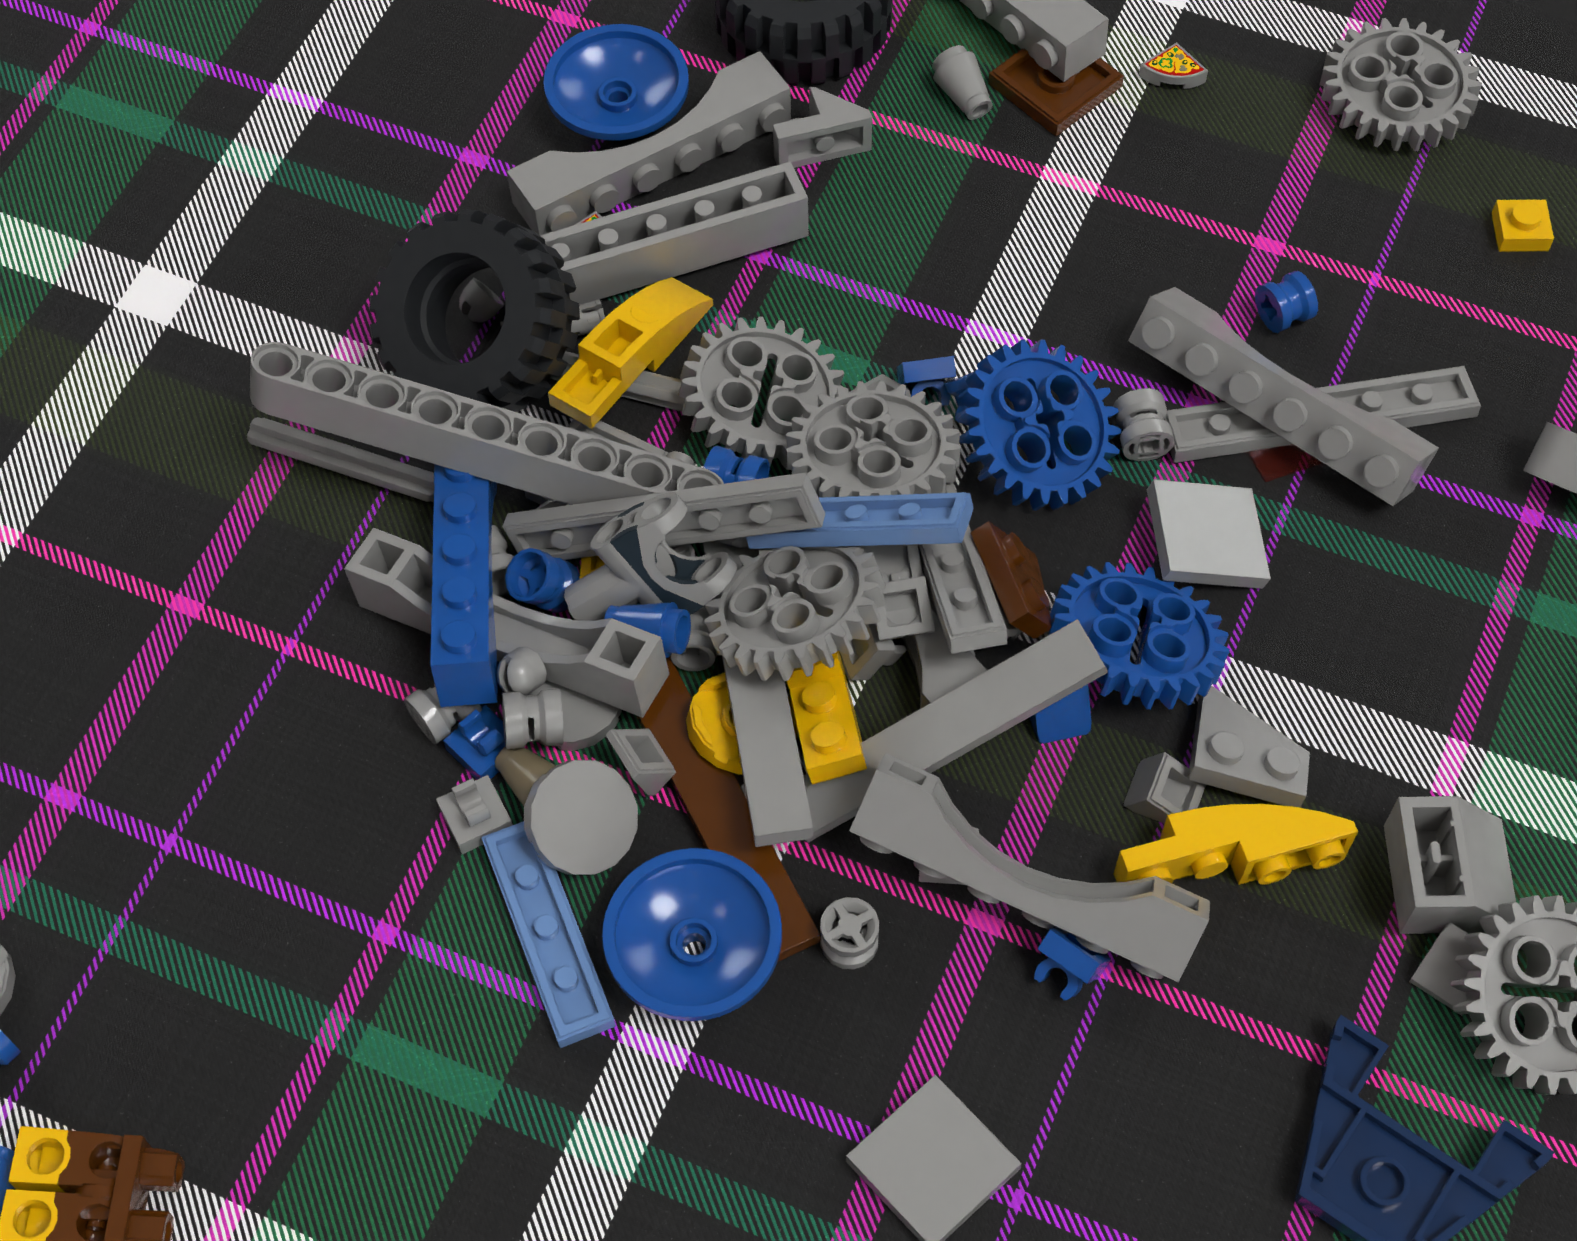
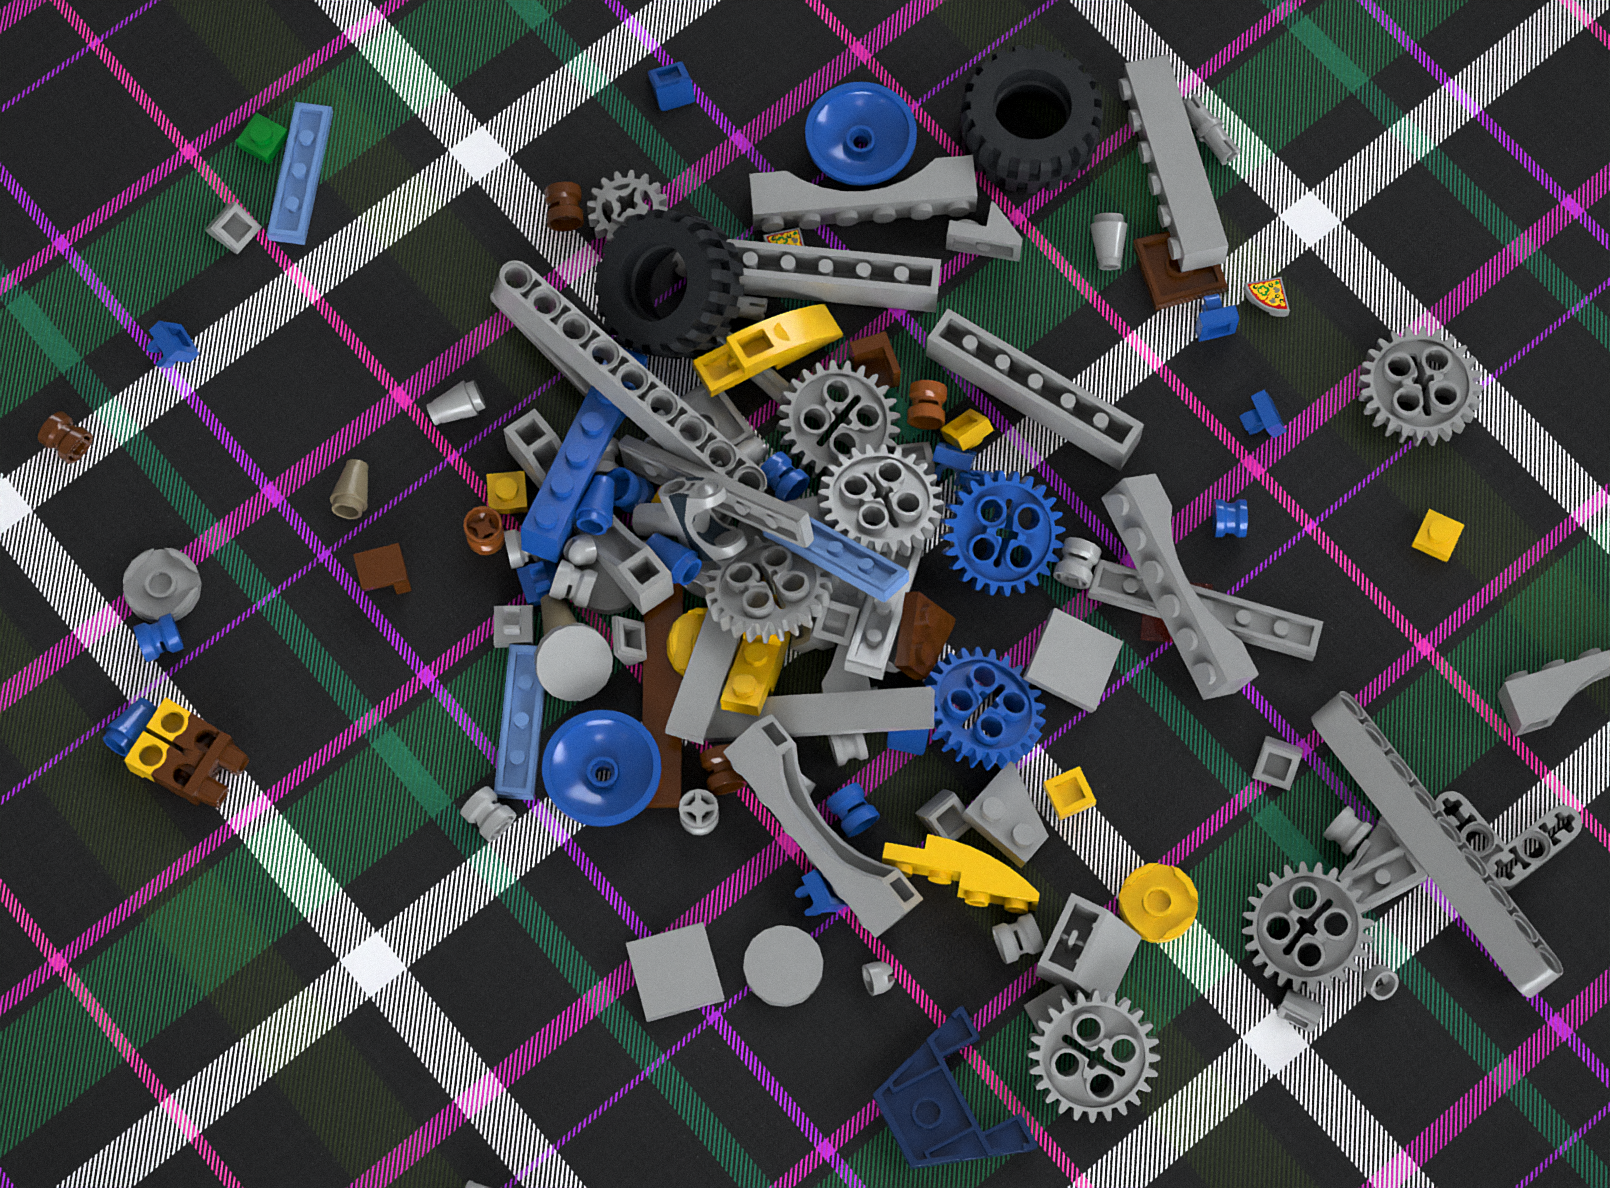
camera: 25 degrees right, 10 degrees up
none -> dark tan cone [330,459,369,519]
none -> reddish brown panel [353,543,412,595]
none -> light grey cone [426,380,486,425]
none -> light grey wheel [460,786,516,842]
none -> dark orange wheel [463,506,505,555]
none -> yellow plate [486,471,528,514]
none -> reddish brown wheel [544,182,584,232]
none -> blue cone [575,475,615,535]
none -> light grey gear [587,170,668,242]
none -> blue slope [647,61,695,111]
none -> reddish brown wheel [699,744,747,795]
none -> light grey tile [743,925,824,1007]
none -> blue wheel [826,782,880,838]
none -> light grey wheel [827,733,868,767]
none -> reddish brown panel [849,331,901,389]
none -> light grey hinge [862,961,895,996]
none -> dark orange wheel [907,380,948,430]
none -> light grey brick [926,309,1144,471]
none -> yellow plate [940,408,994,451]
none -> light grey wheel [992,913,1044,964]
none -> yellow plate [1043,766,1096,821]
none -> yellow tile [1118,863,1198,943]
none -> blue tile [1195,293,1239,342]
none -> blue tile [1239,390,1287,438]
none -> light grey slope [1252,736,1303,791]

